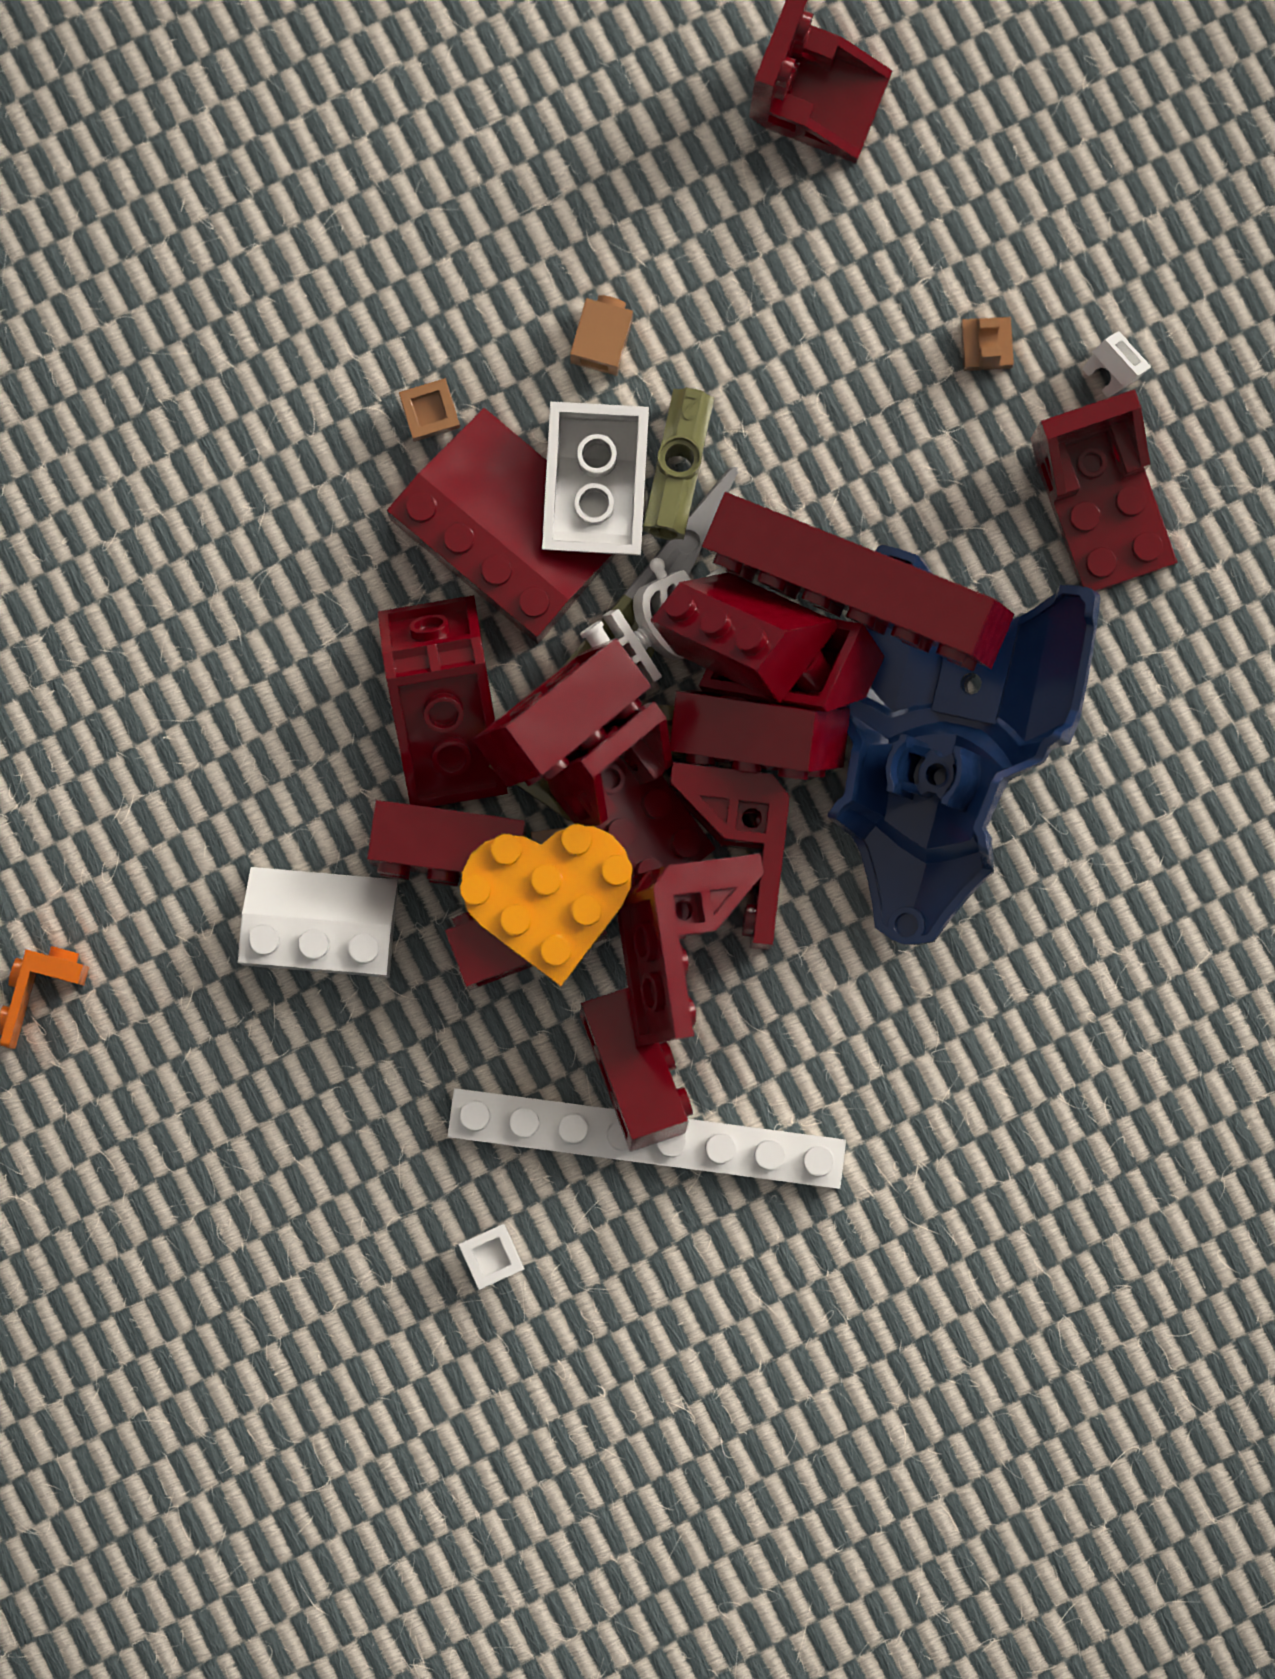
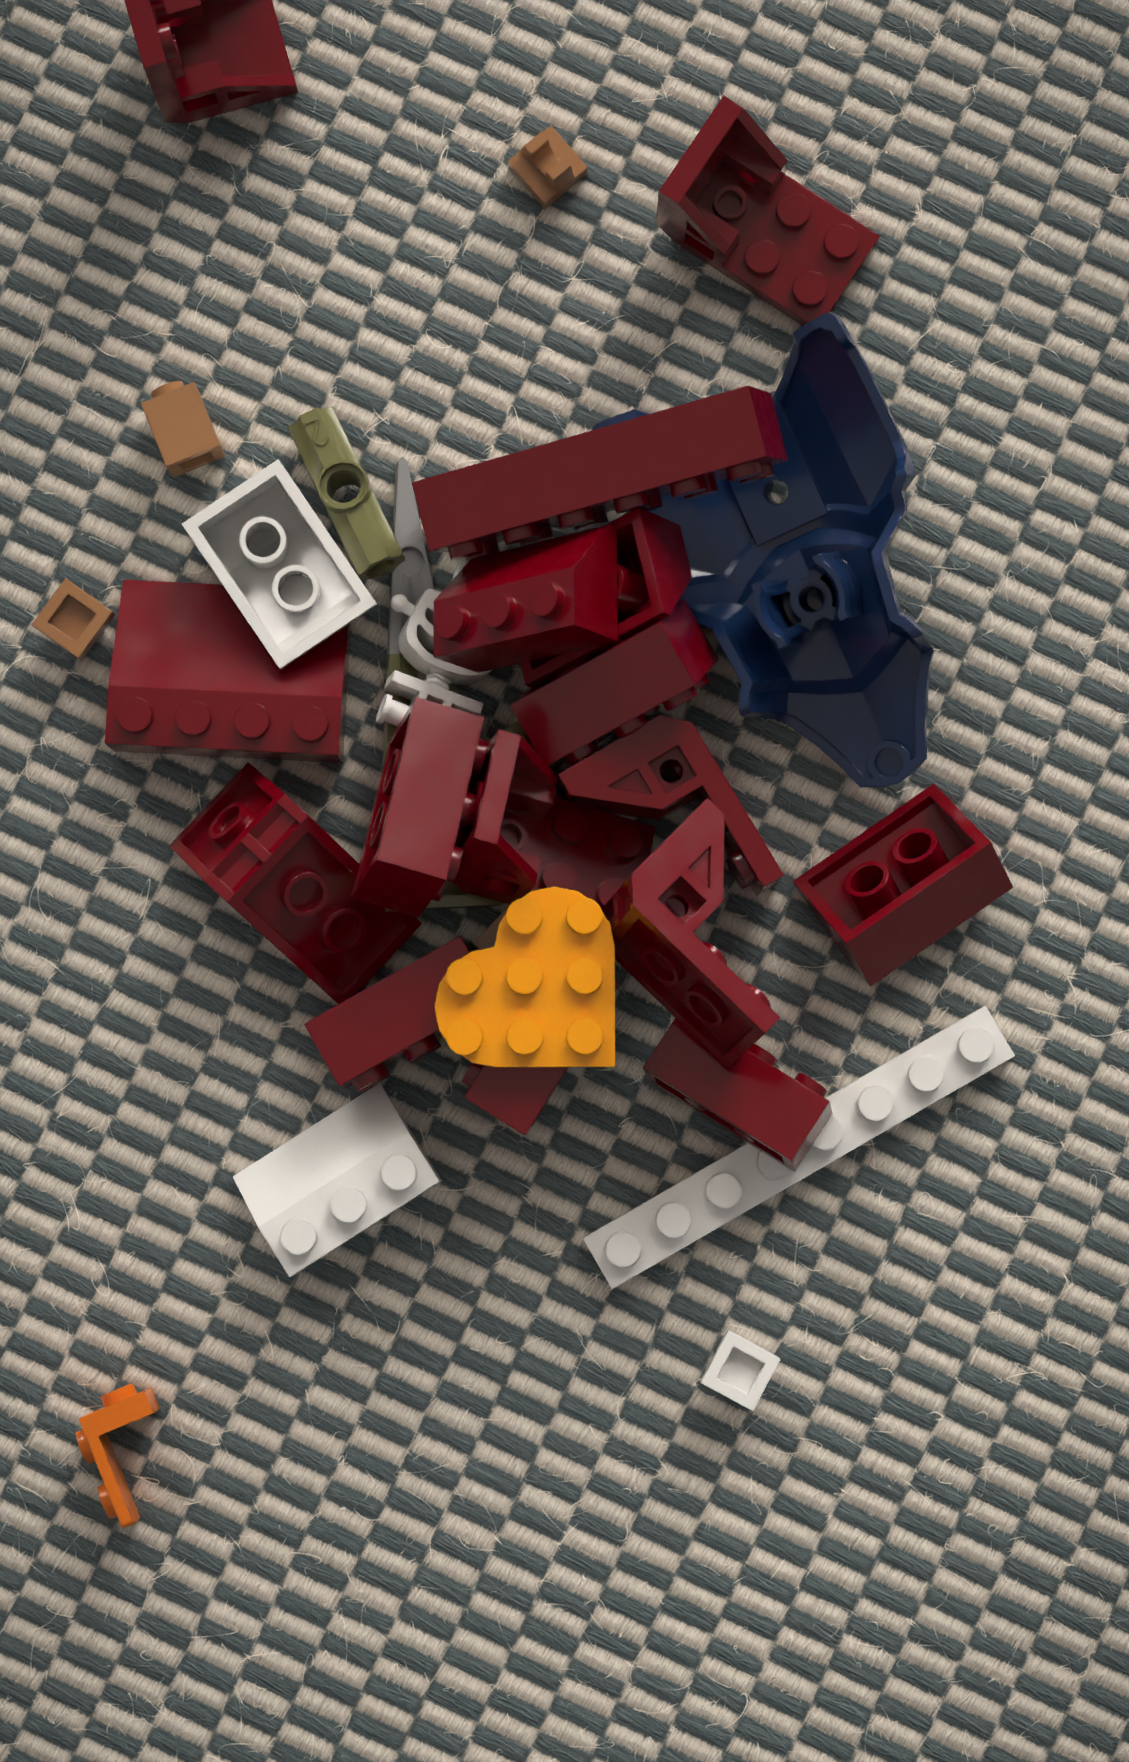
camera: 30 degrees left, 0 degrees up
white tile [1082,331,1151,398] -> none
none -> dark red slope [793,784,1013,987]

